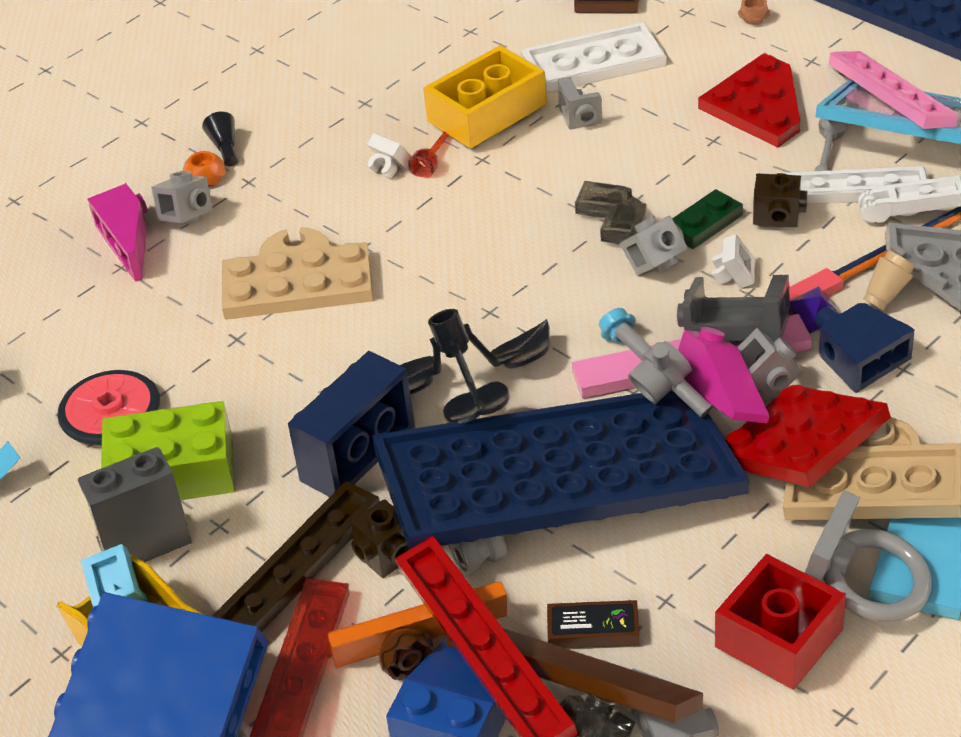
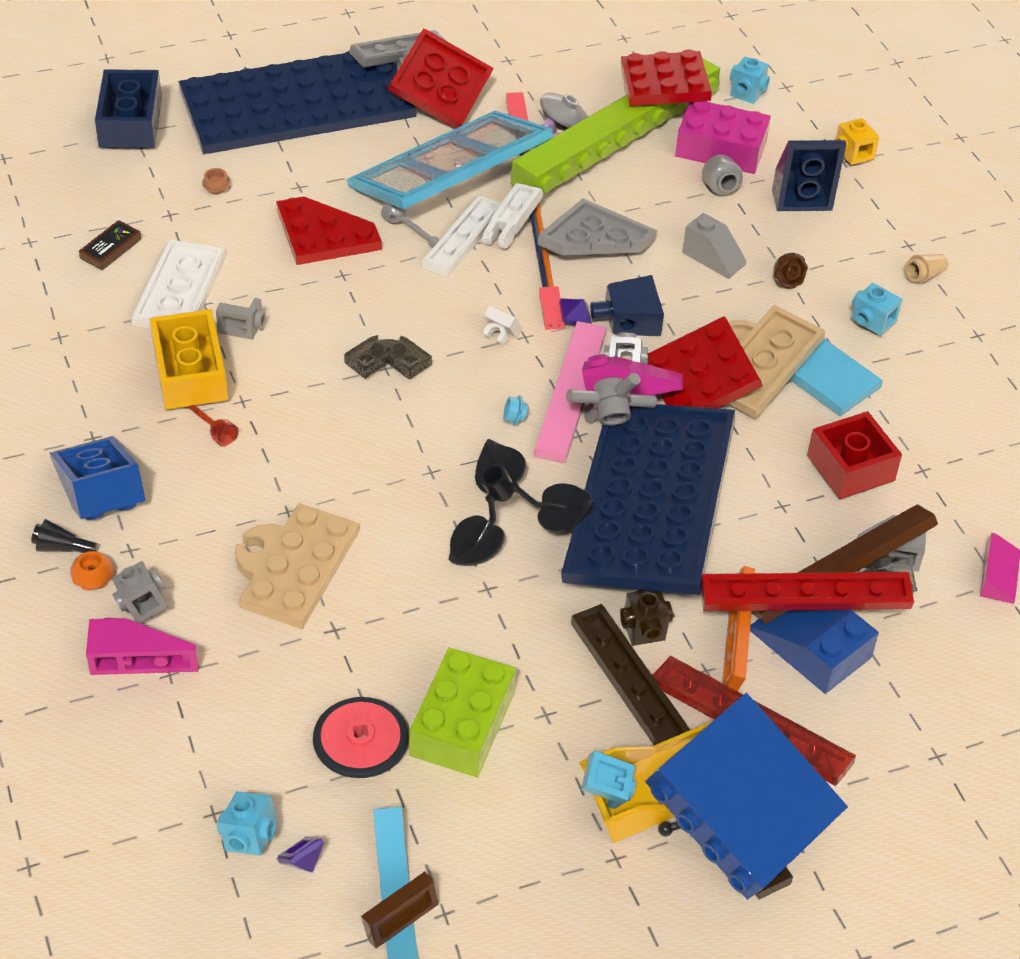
camera: 70 degrees left, 5 degrees up
dark grey panel [78,447,192,562] -> none
dark blue brick [288,350,415,497] -> none
white tile [367,133,414,179] -> none
reddish brown plate [379,628,433,680] -> none
tile [547,600,640,648] -> none
light grey brick [619,216,688,276] -> none
dark green plate [672,189,743,250] -> none
dark grey panel [677,275,791,341] -> none
dark brown brick [753,173,808,227] -> none
light grey tile [805,490,932,622] -> none
bright pink tile [829,51,958,129] -> none
tan cone [863,250,916,310] -> none
none -> blue slope [50,436,146,520]

